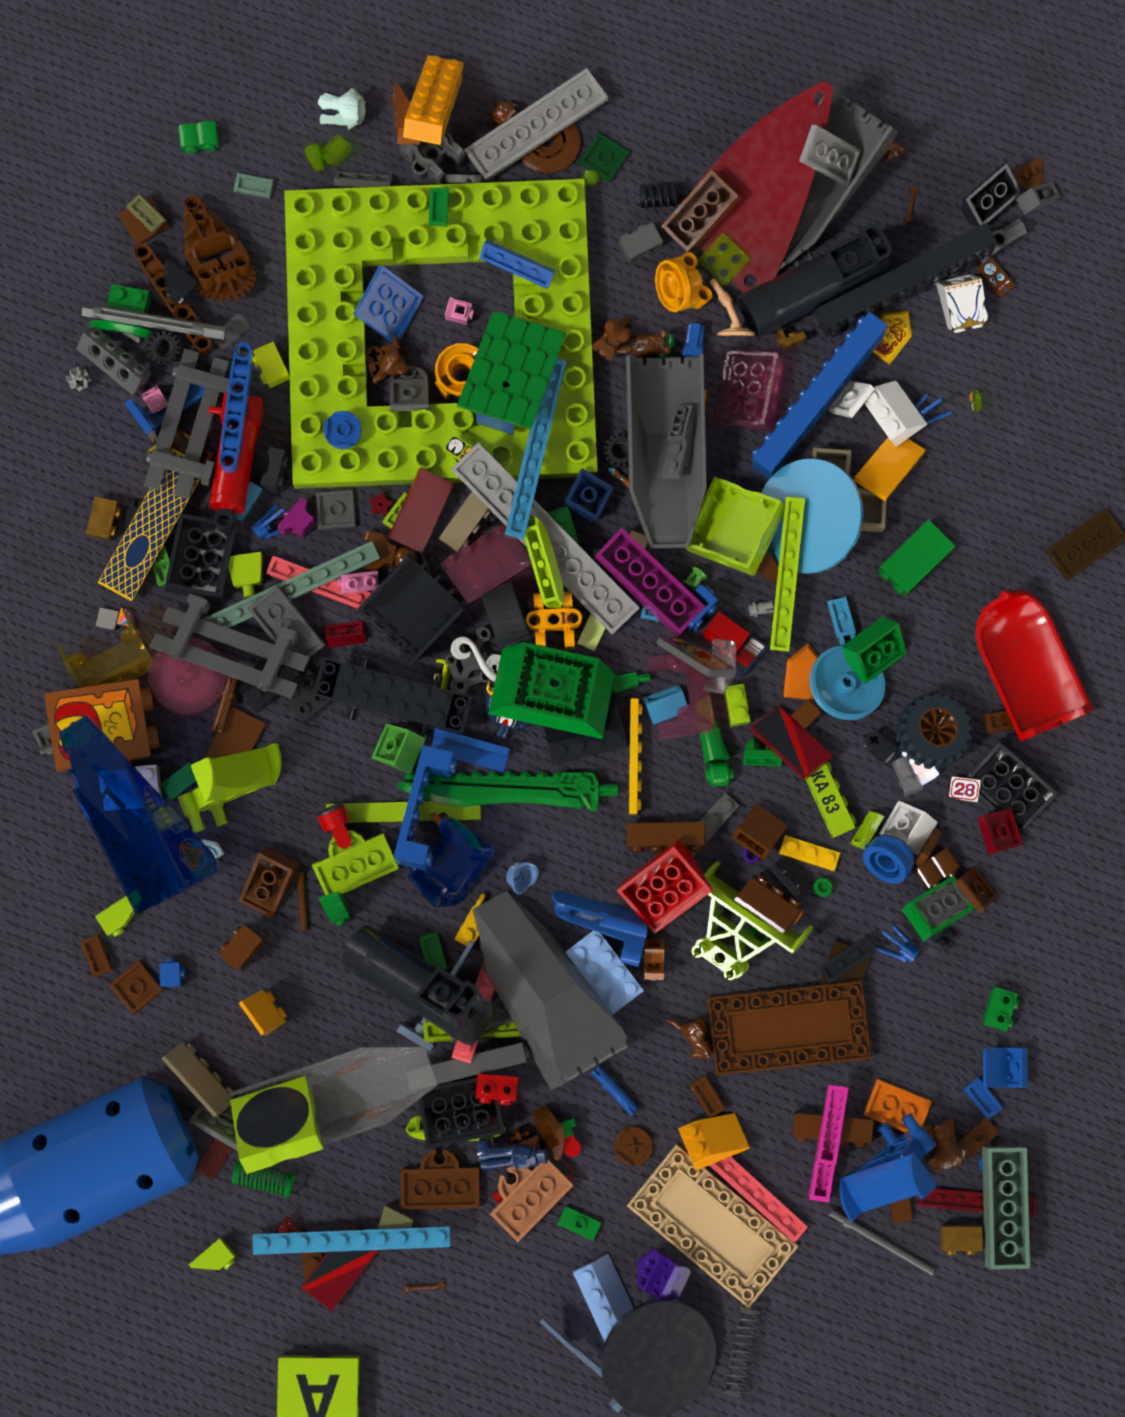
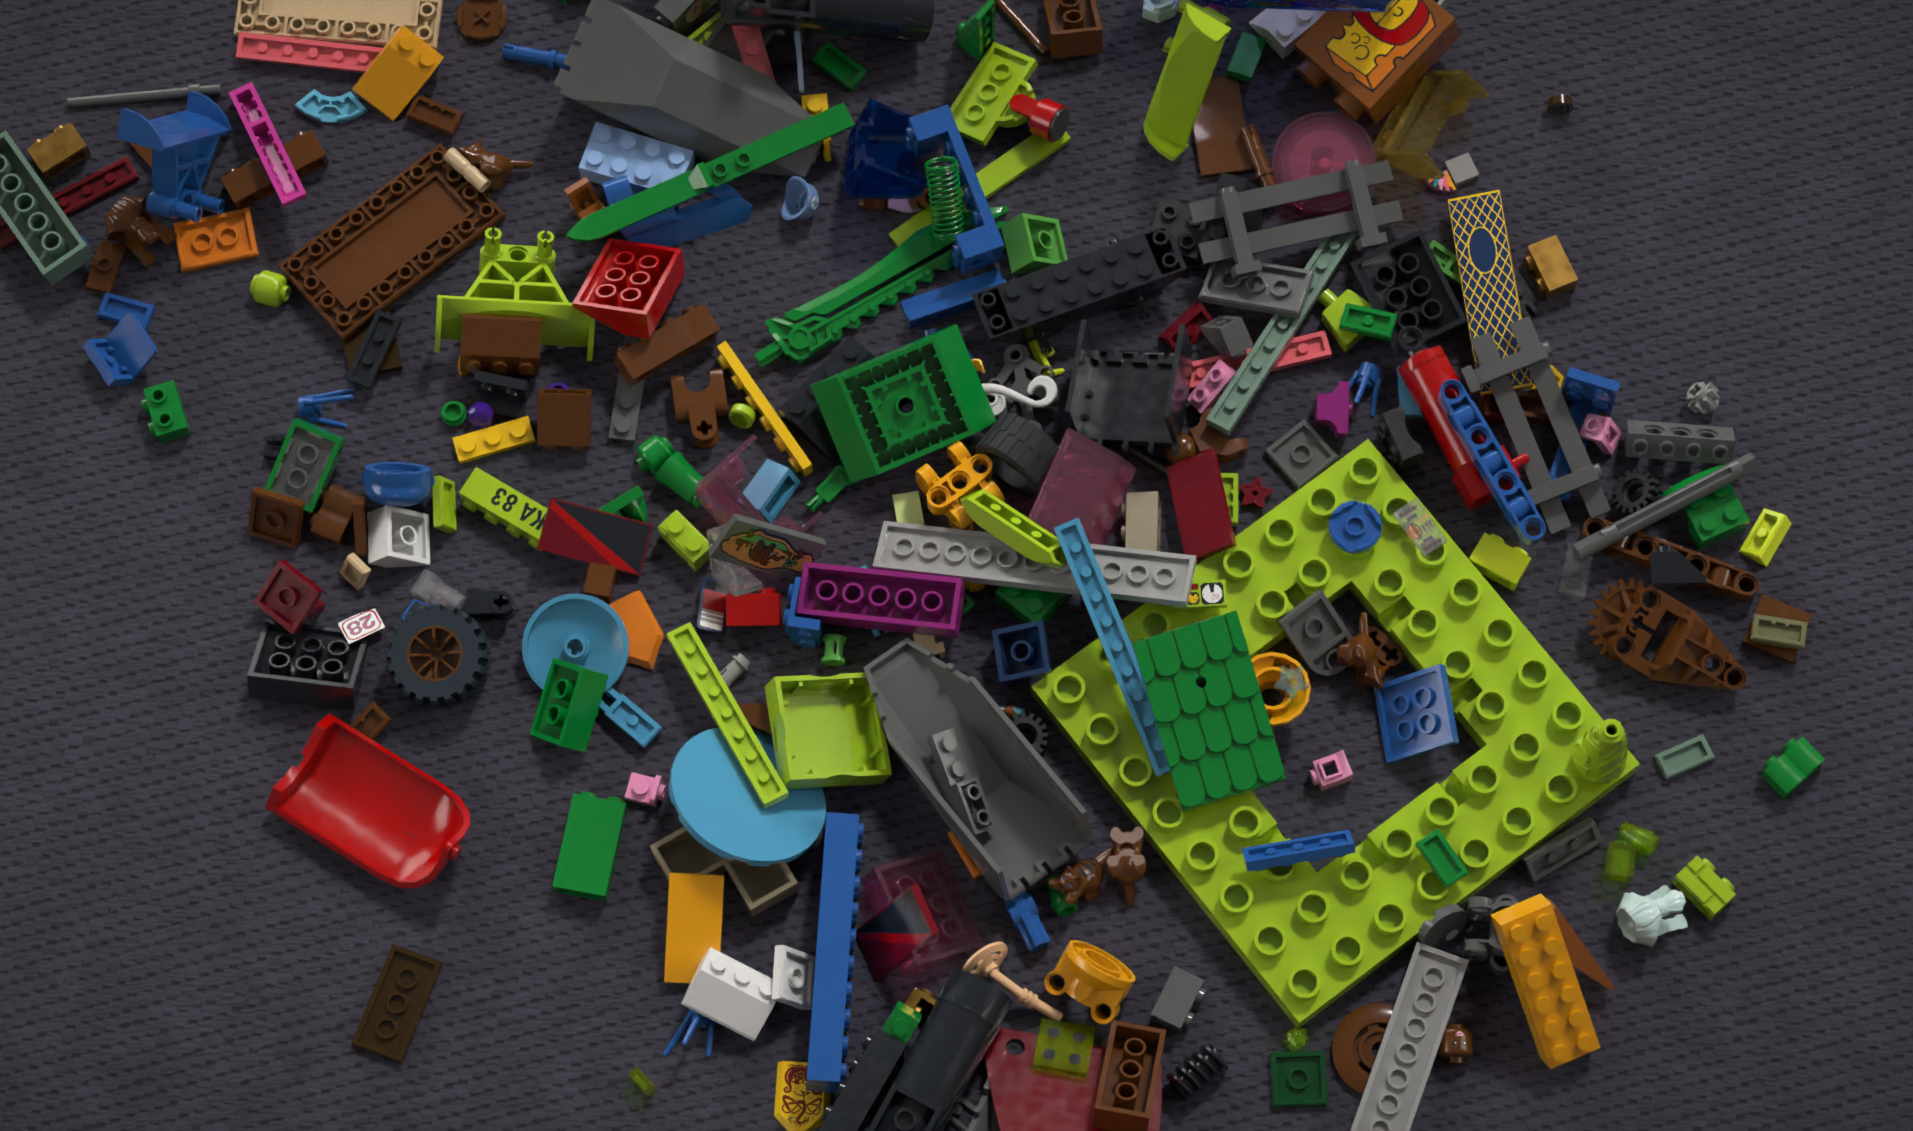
camera: 150 degrees right, 10 degrees down
none -> lime head [250,270,291,308]
none -> medium azure tile [295,89,367,123]
none -> tan tile [339,552,371,590]
none -> tan piece [443,147,491,192]
none -> dark purple tile [467,402,494,429]
none -> green piece [566,102,855,242]
none -> bright pink bracket [624,772,666,807]
none -> reddish brown piece [671,369,729,449]
none -> lime tile [728,403,756,428]
none -> tile [856,884,939,980]
none -> green brick [882,1000,922,1043]
none -> green piece [924,156,966,241]
none -> dark grey slope [1200,315,1254,359]
none -> clear light blue plate [1274,666,1309,699]
none -> green plate [1339,303,1398,341]
none -> clear tile [1394,498,1447,557]
none -> tile [1547,94,1573,115]
none -> lime cone [1573,719,1628,784]
none -> lime brick [1672,855,1736,921]
none -> neon yellow slope [1739,508,1791,567]

